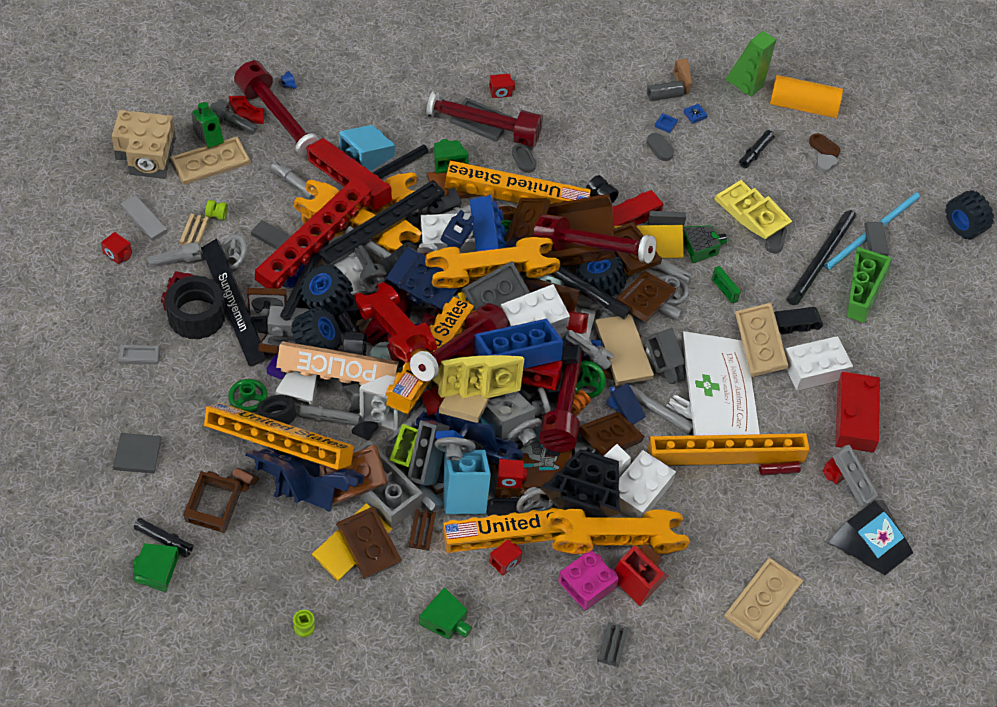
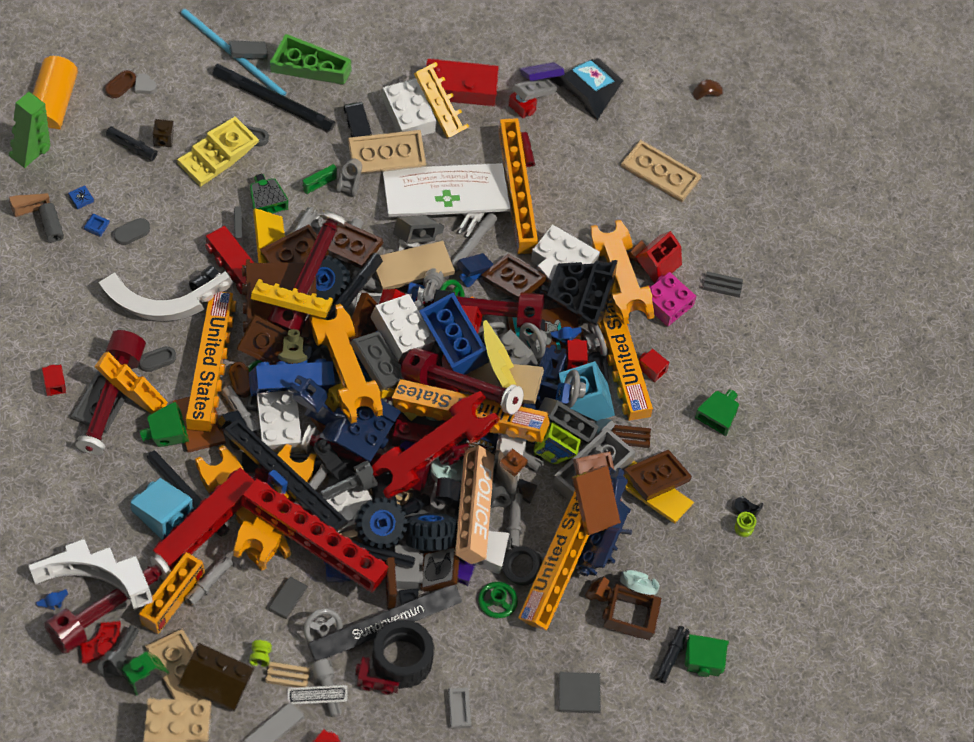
camera: 95 degrees left, 5 degrees up
none -> white arch [29,539,153,609]
none -> light orange slope [95,352,168,414]
none -> white arch [99,271,233,321]
none -> light orange brick [139,552,205,634]
none -> dark brown brick [153,119,174,148]
none -> dark brown slope [178,642,255,712]
none -> yellow hinge [251,279,333,318]
none -> blue tile [267,470,288,494]
none -> olive piece [278,329,307,363]
none -> sticker [288,685,347,704]
none -> light grey piece [337,158,362,196]
none -> yellow hinge [414,62,469,138]
none -> dark orange tile [499,448,528,477]
none -> dark purple tile [520,62,564,81]
none -> blue piece [551,327,582,345]
none -> dark orange tile [572,465,621,535]
none -> light aqua tile [620,570,660,595]
none -> reddish brown hair [692,79,723,100]
none -> black hair [731,496,763,517]

